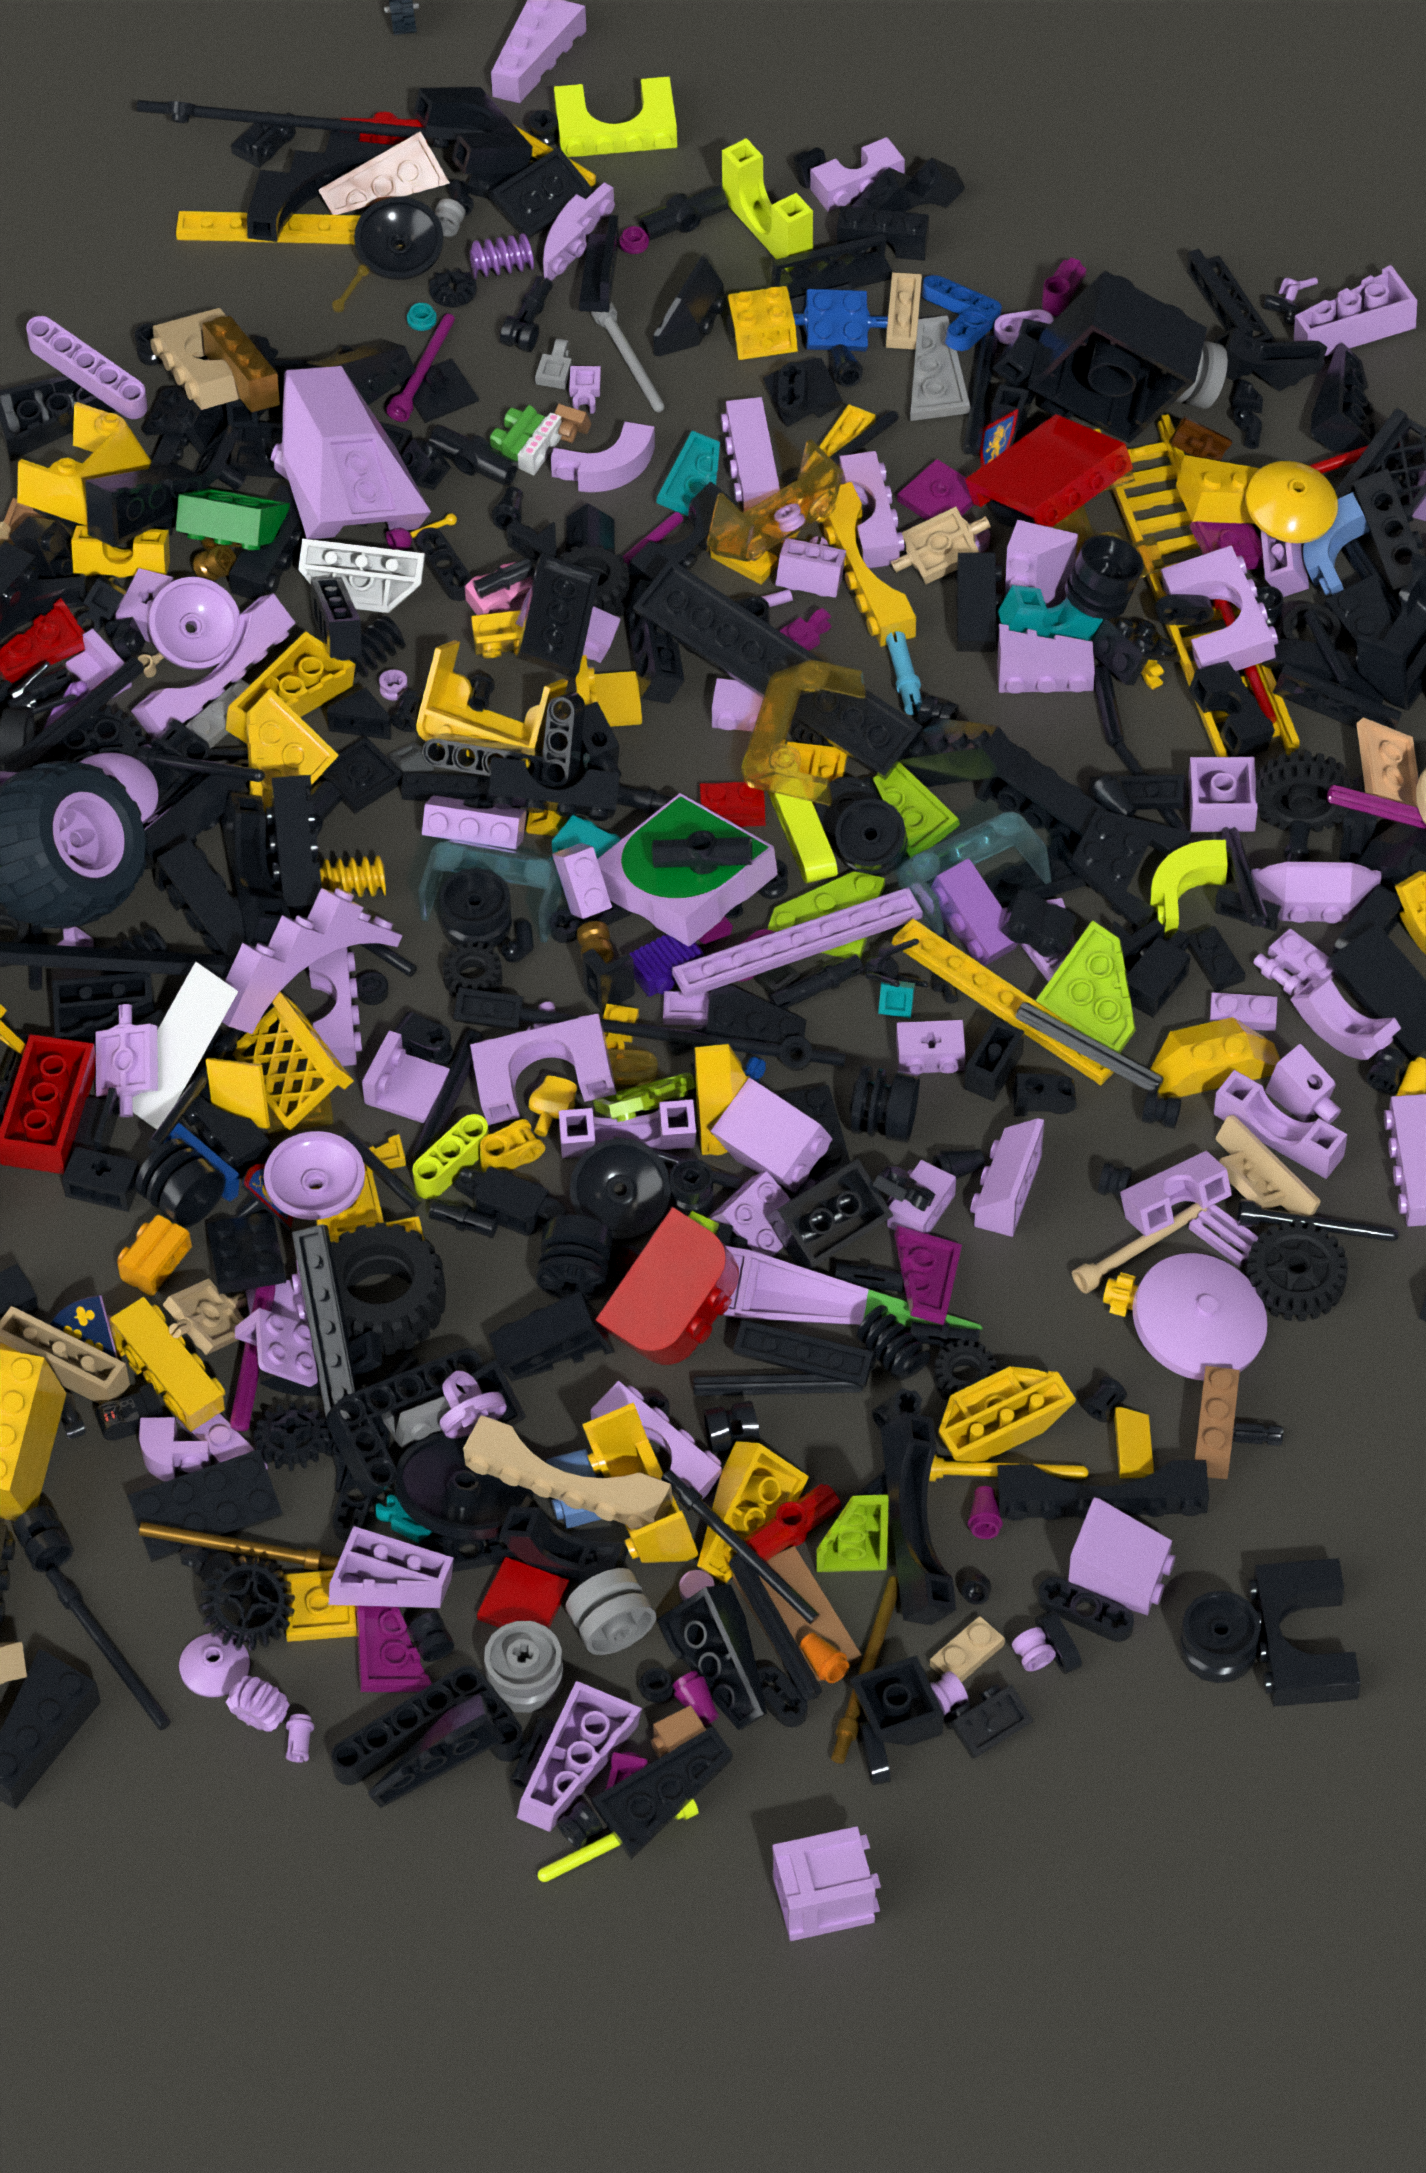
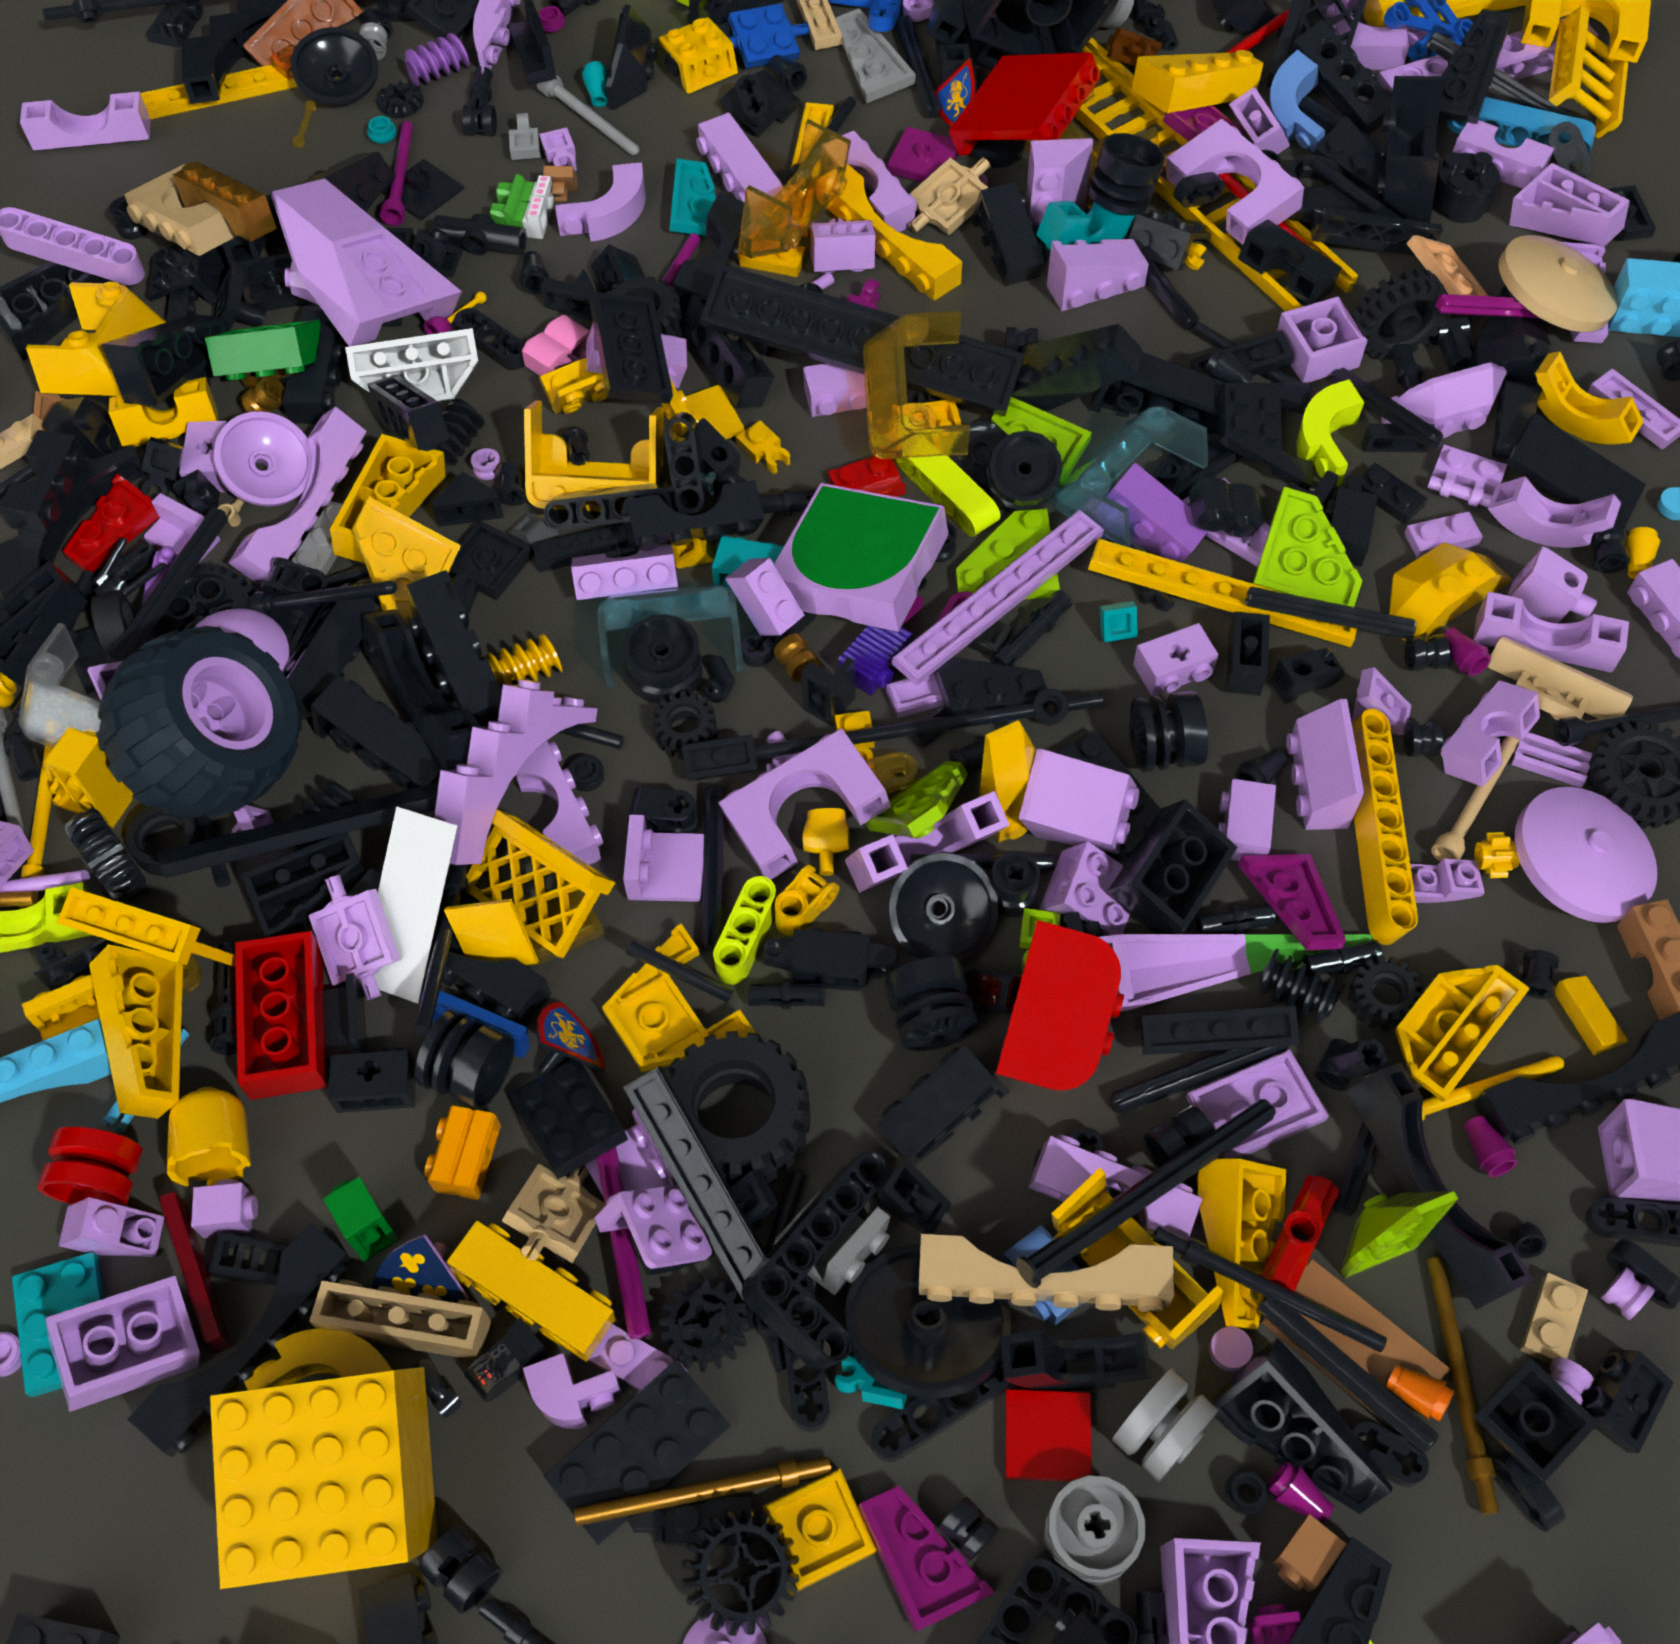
camera: 20 degrees left, 5 degrees up
lavender dish [264,1131,365,1220] -> none
lavender wedge [328,1526,453,1608] -> none
lavender tile [440,1371,507,1438] -> none
black axle [472,558,535,599] -> none
black piece [652,831,753,874] -> none
lavender bush [774,504,805,532] -> none
black plant [865,939,929,988] -> none
black plate [873,1165,936,1212] -> none
medium azure pin [886,631,923,715] -> none
yellow dish [1246,461,1338,543] -> none
none -> lavender arch [20,91,151,151]
none -> clear orange plate [269,44,296,80]
none -> green brick [323,1176,399,1262]
none -> teal cone [582,61,609,107]
none -> yellow plate [736,420,791,474]
none -> black axle [1016,1099,1276,1288]
none -> lavender tile [1186,1049,1329,1159]
none -> lavender slope [1352,667,1412,735]
none -> yellow beam [1352,708,1418,945]
none -> lavender slope [1410,859,1485,903]
none -> magenta cone [1444,627,1491,676]

